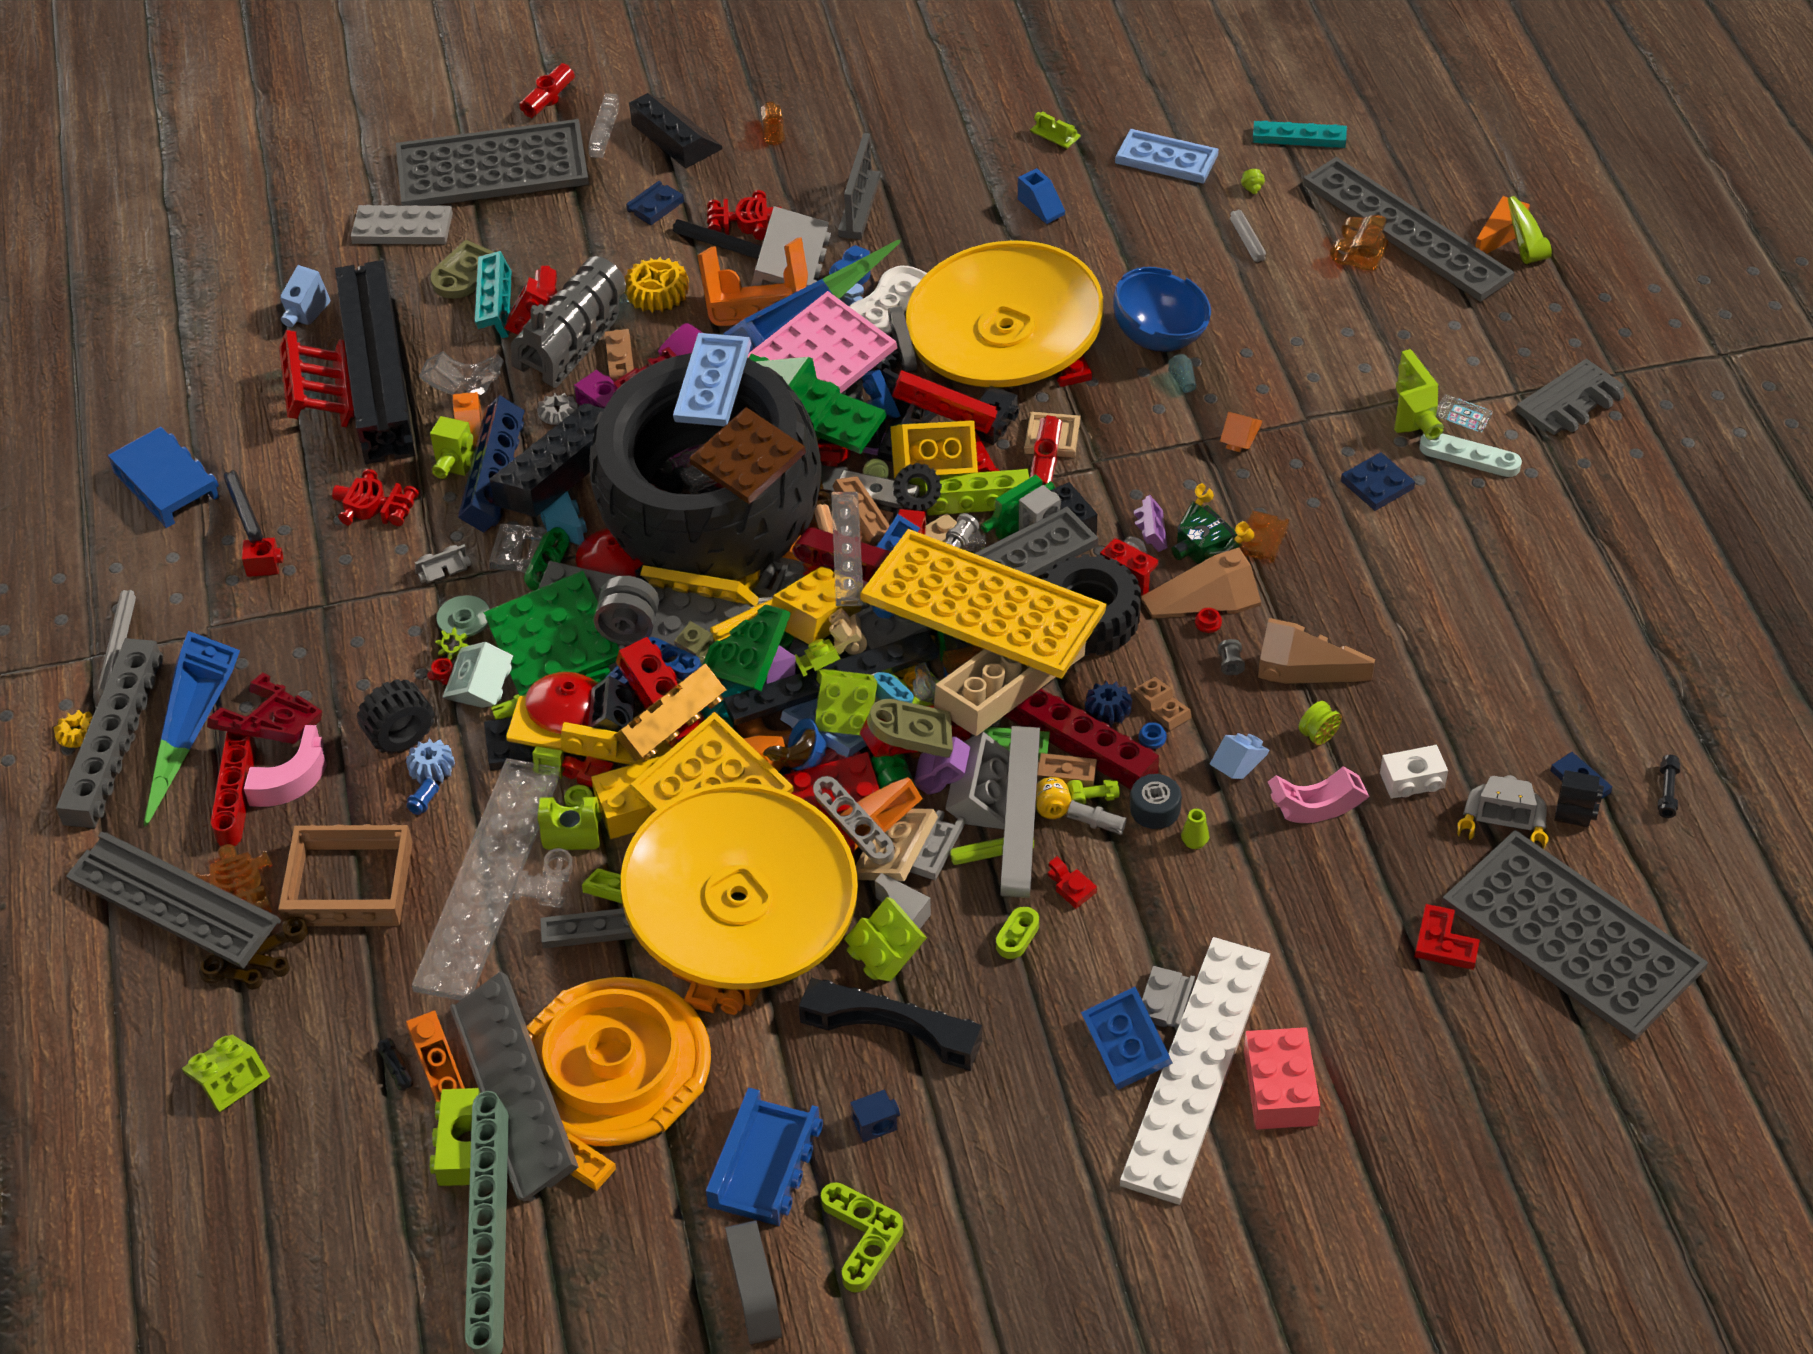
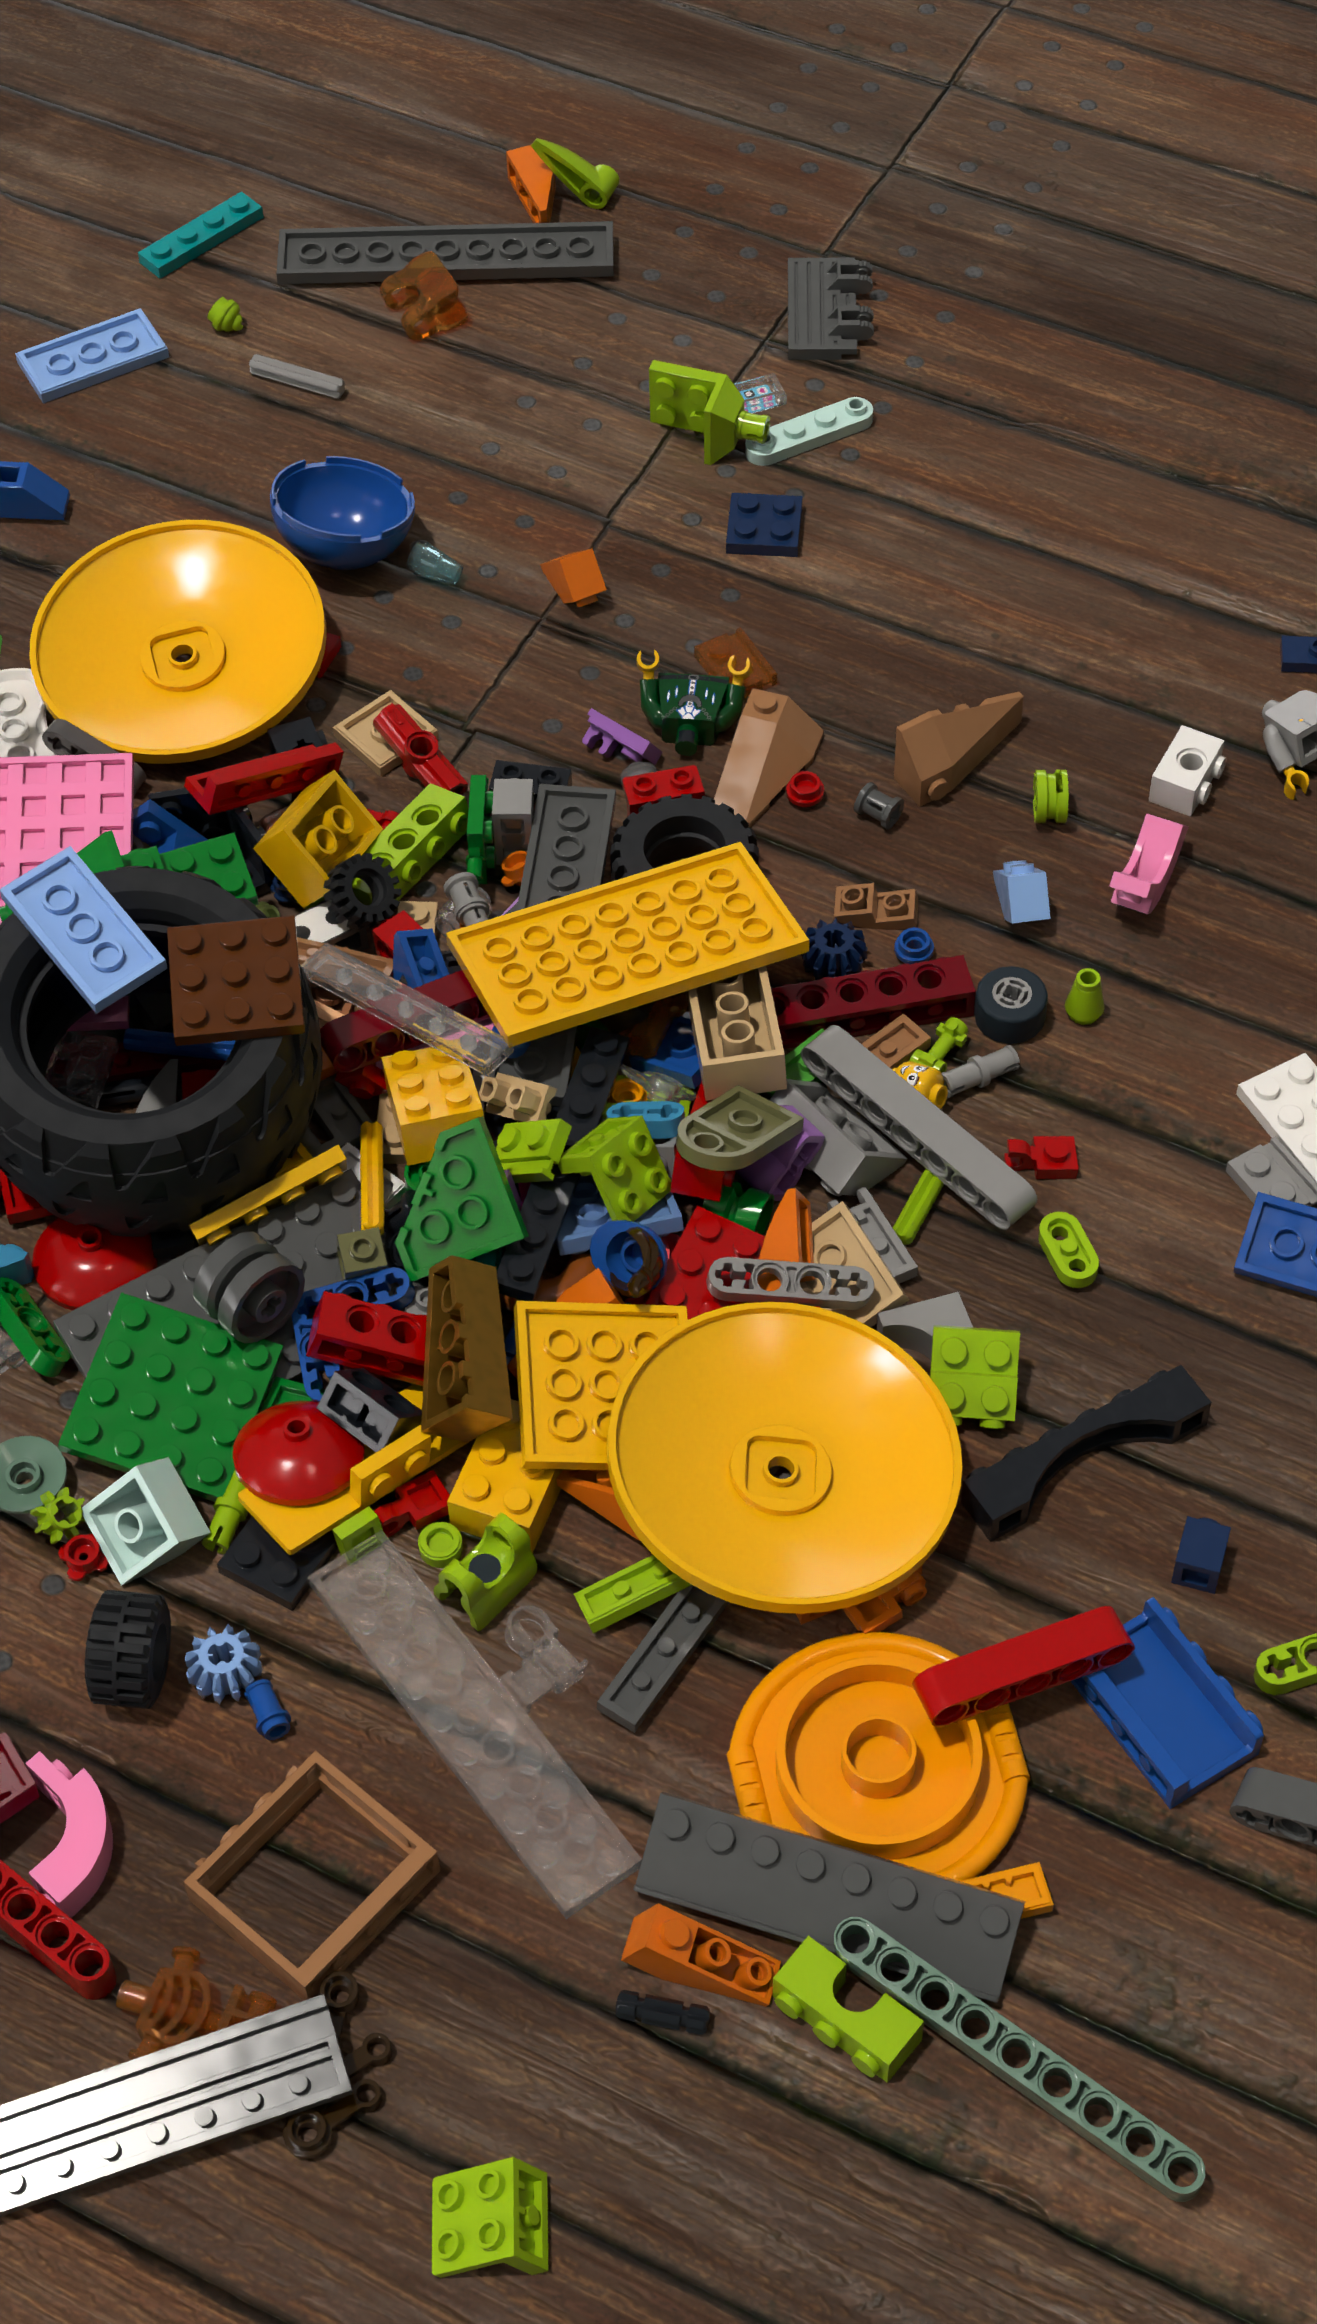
camera: 50 degrees left, 5 degrees up
none -> red beam [912,1606,1135,1727]

